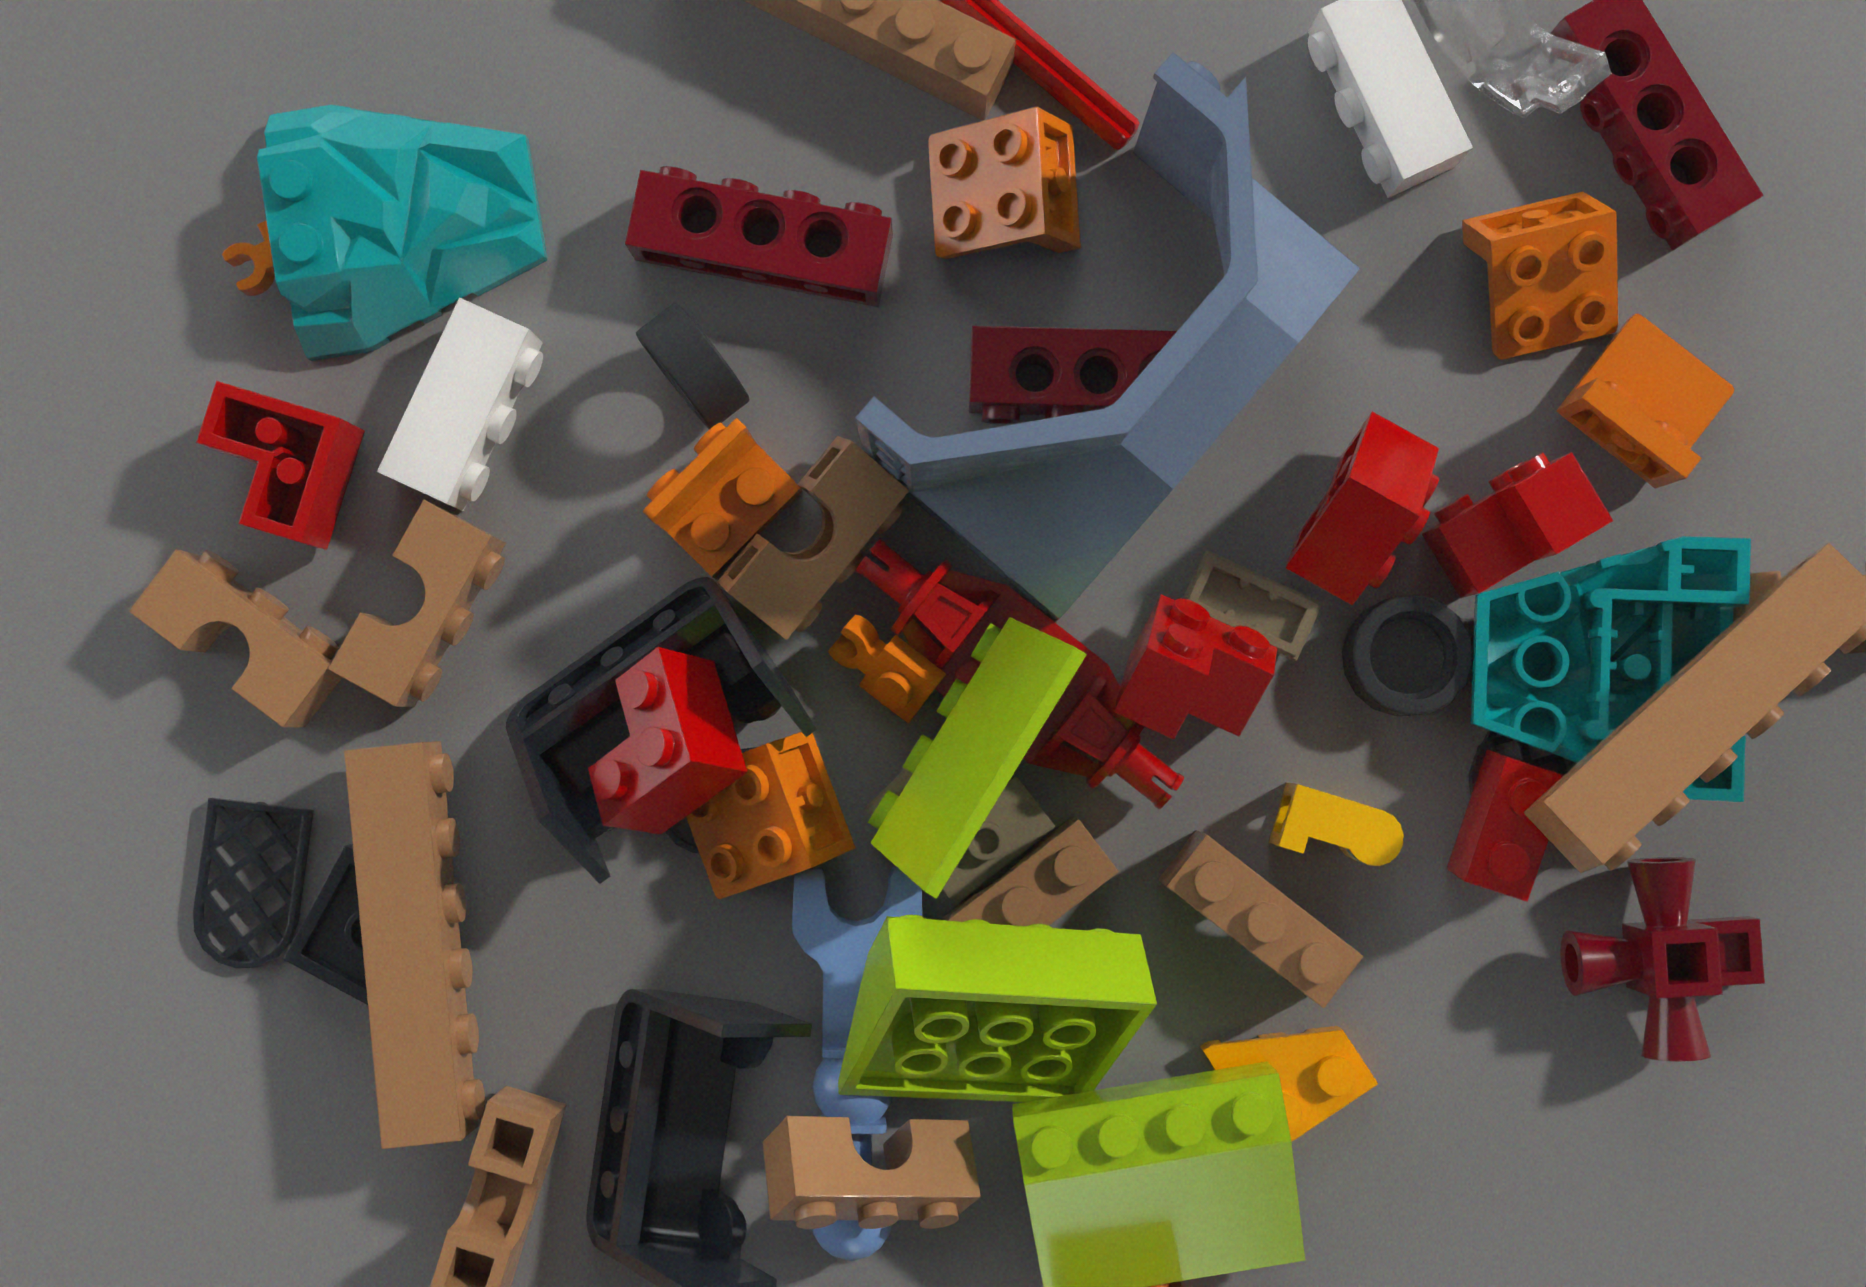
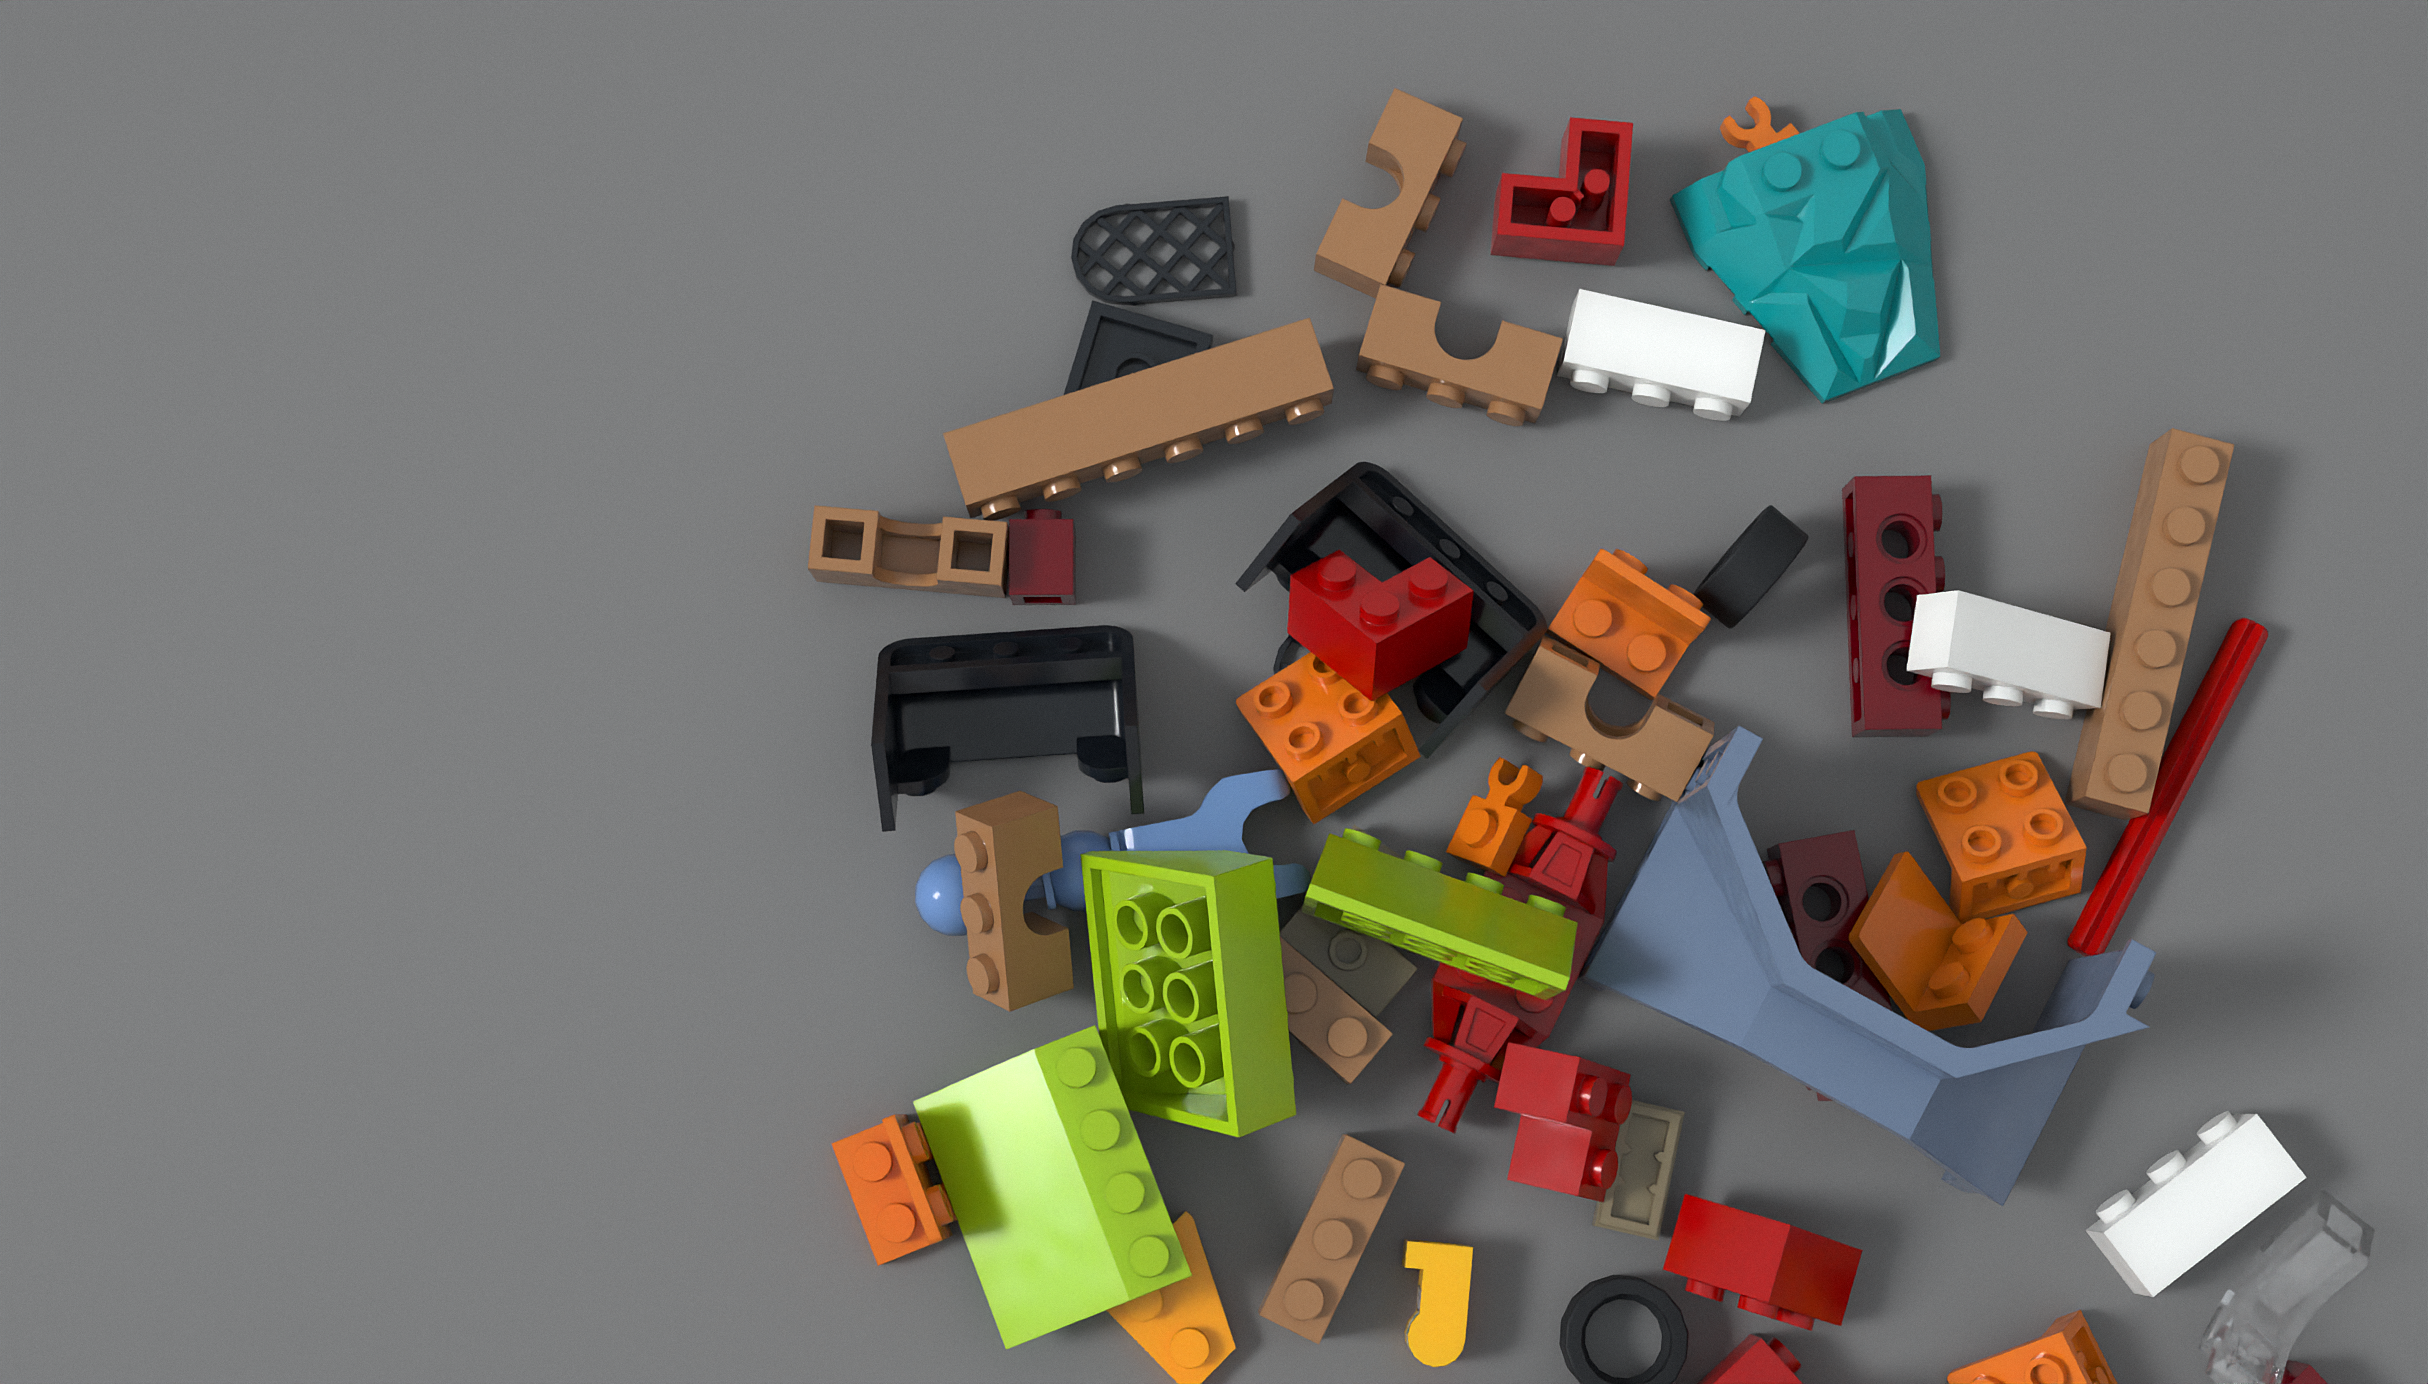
camera: 75 degrees right, 5 degrees down
none -> dark red brick [1009,509,1076,605]
none -> orange bracket [1849,851,2028,1031]
none -> white brick [1906,590,2111,719]

